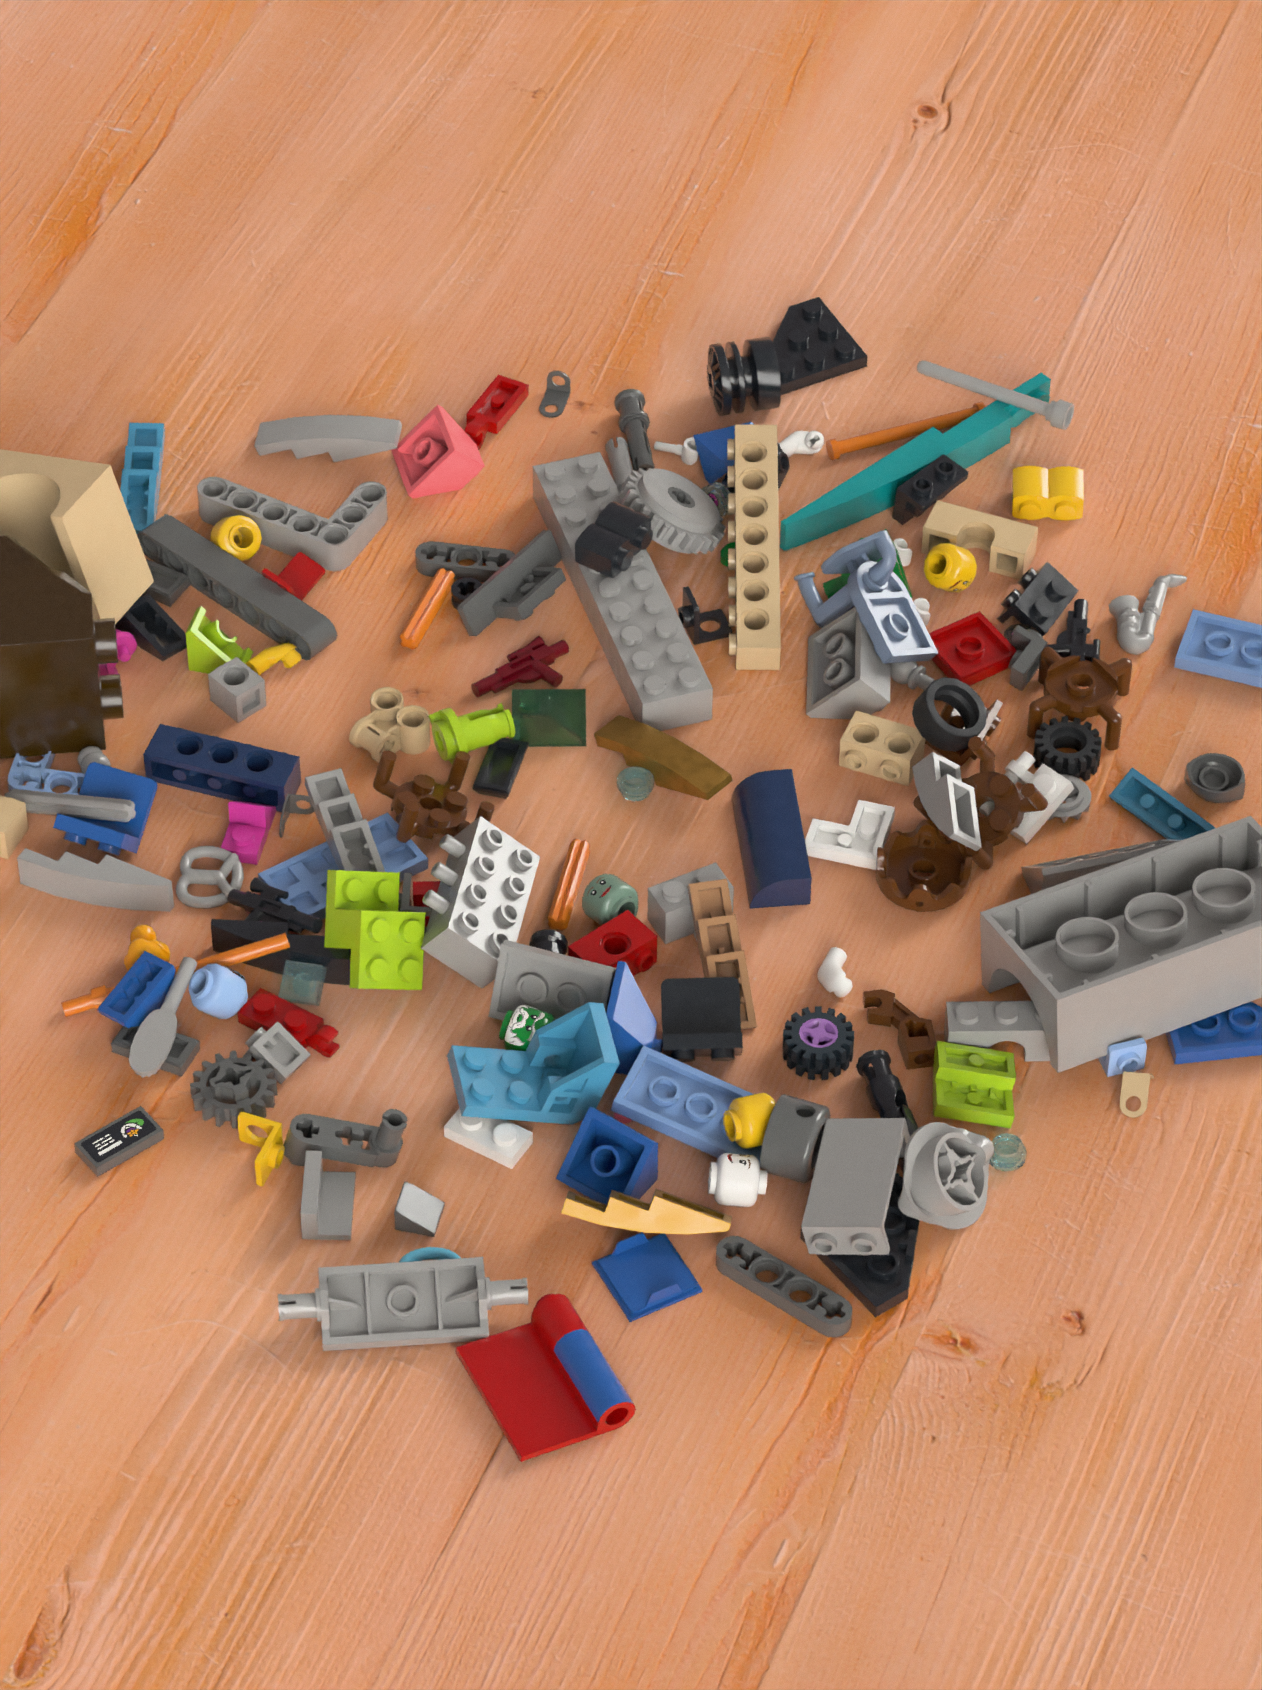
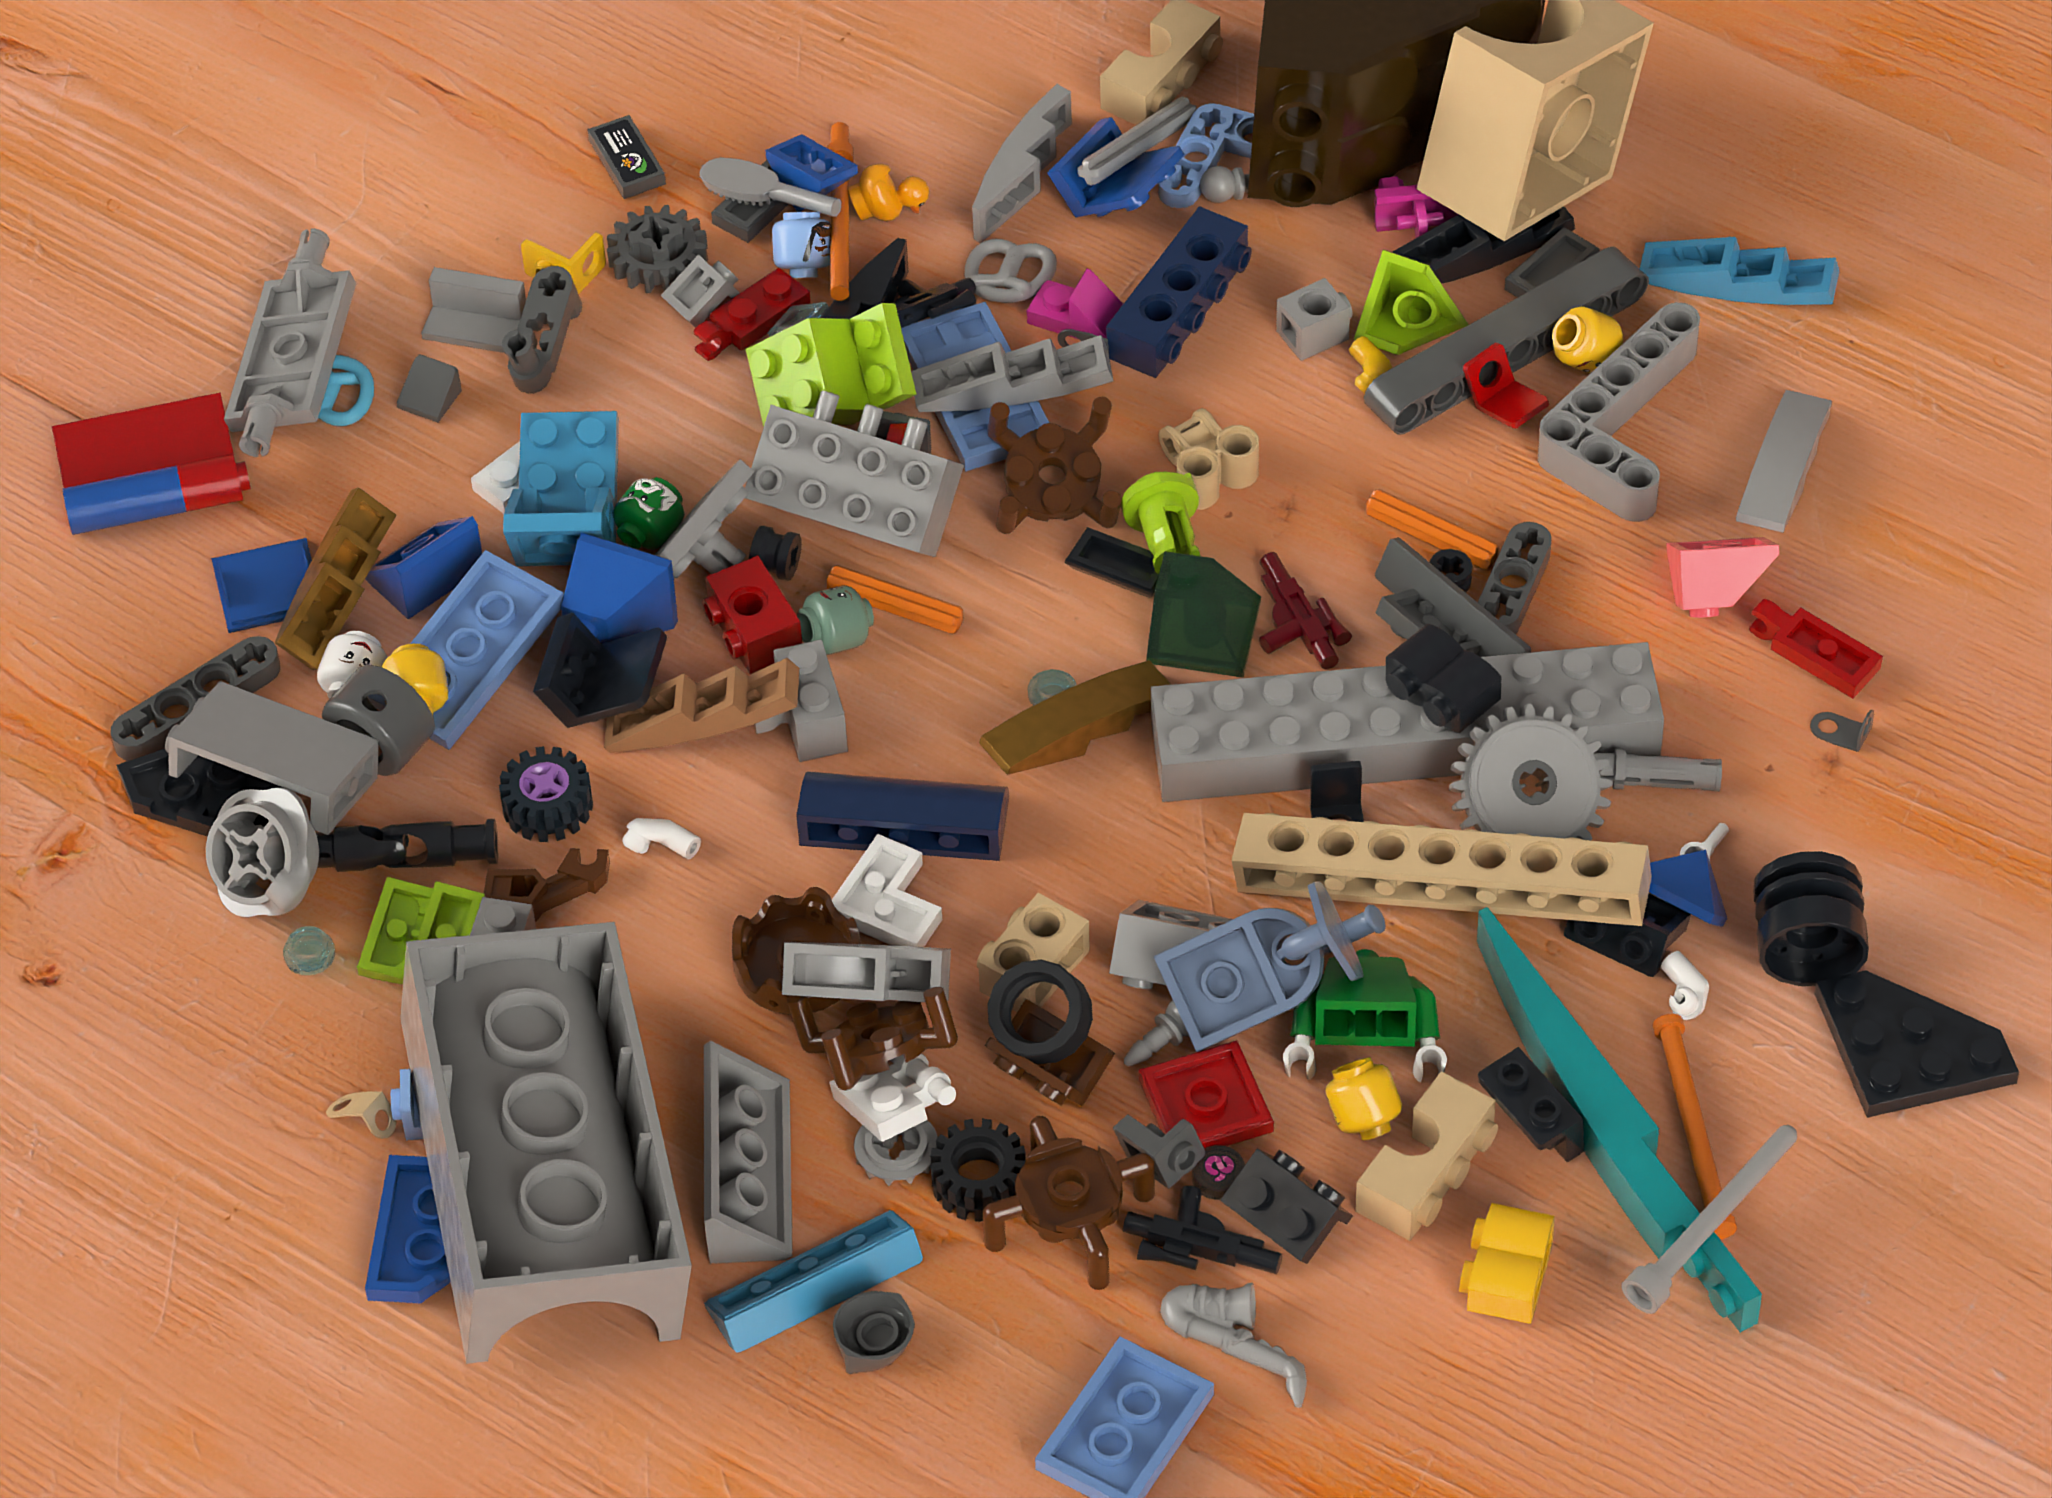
camera: 105 degrees right, 5 degrees up
dark grey pin [614,389,655,472] -> none

